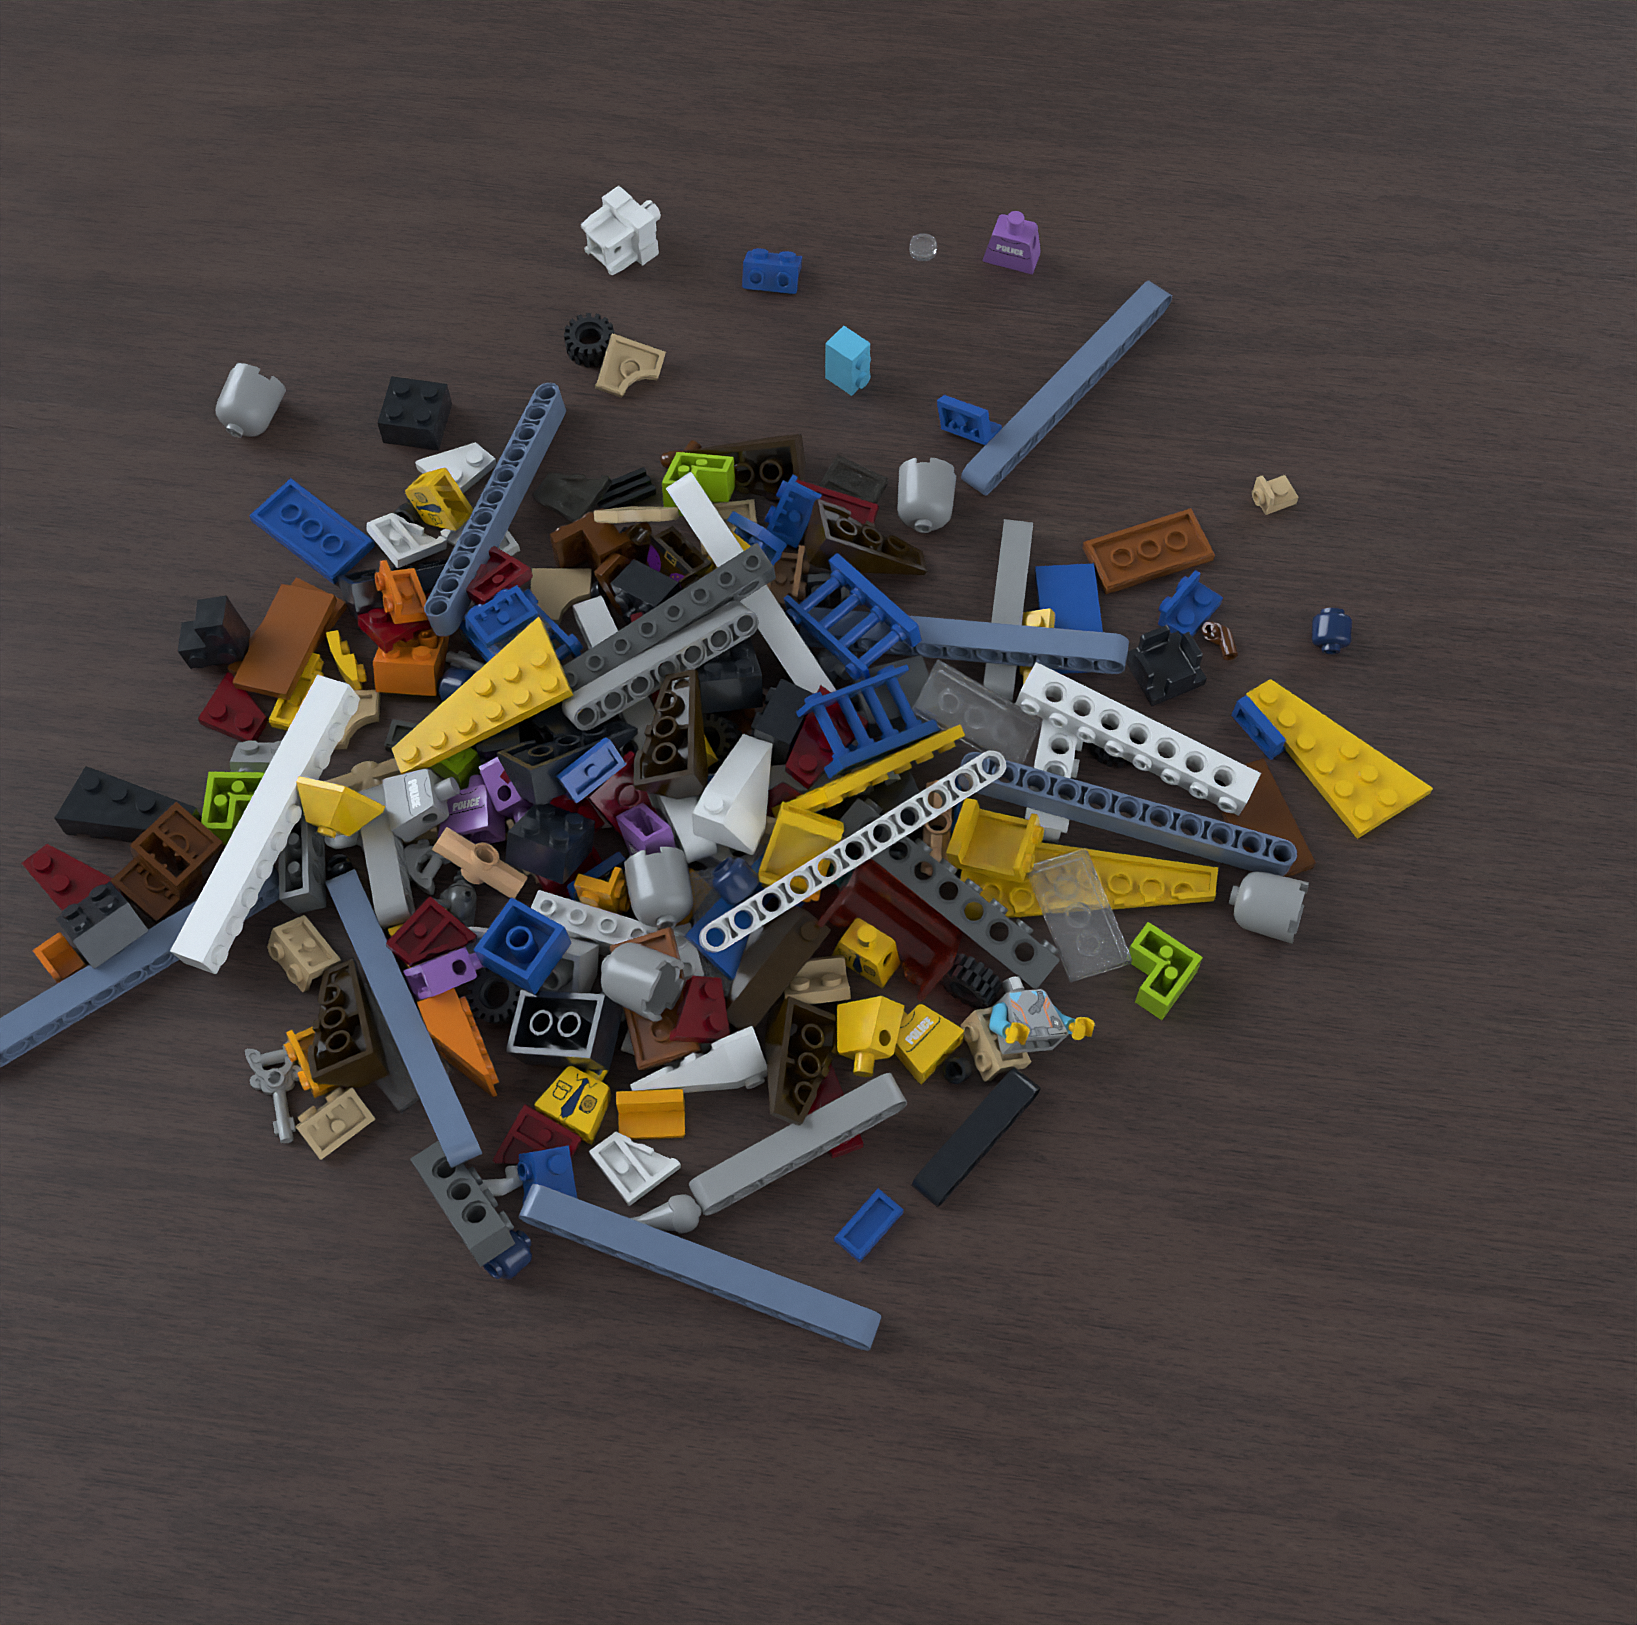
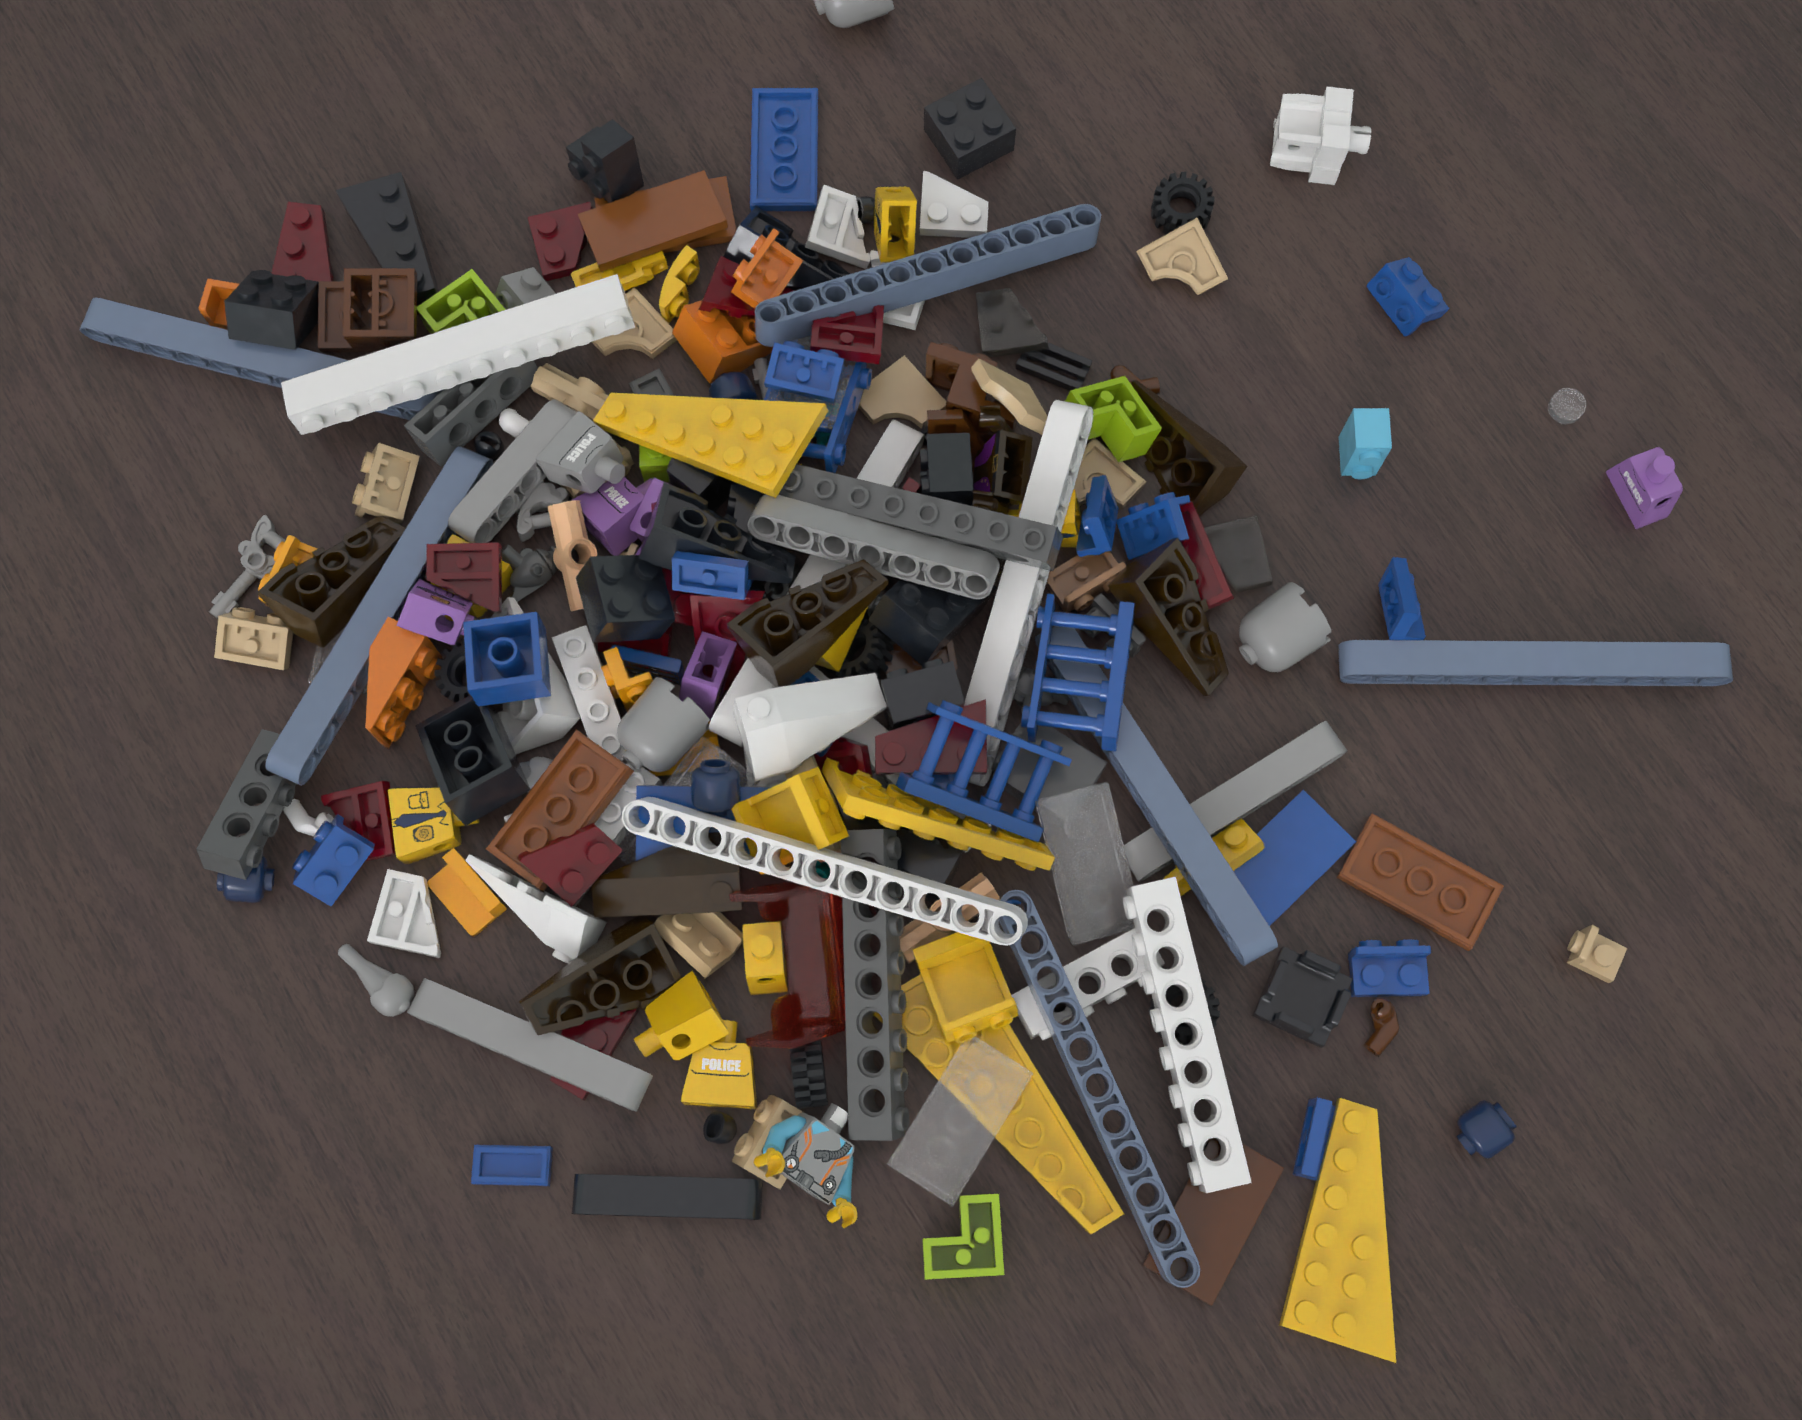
camera: 50 degrees right, 10 degrees up
yellow slope [296,776,385,839] -> none
sand blue beam [518,1184,882,1351] -> none
light grey cylinder [601,943,685,1022] -> none
light grey cylinder [1229,871,1309,944] -> none

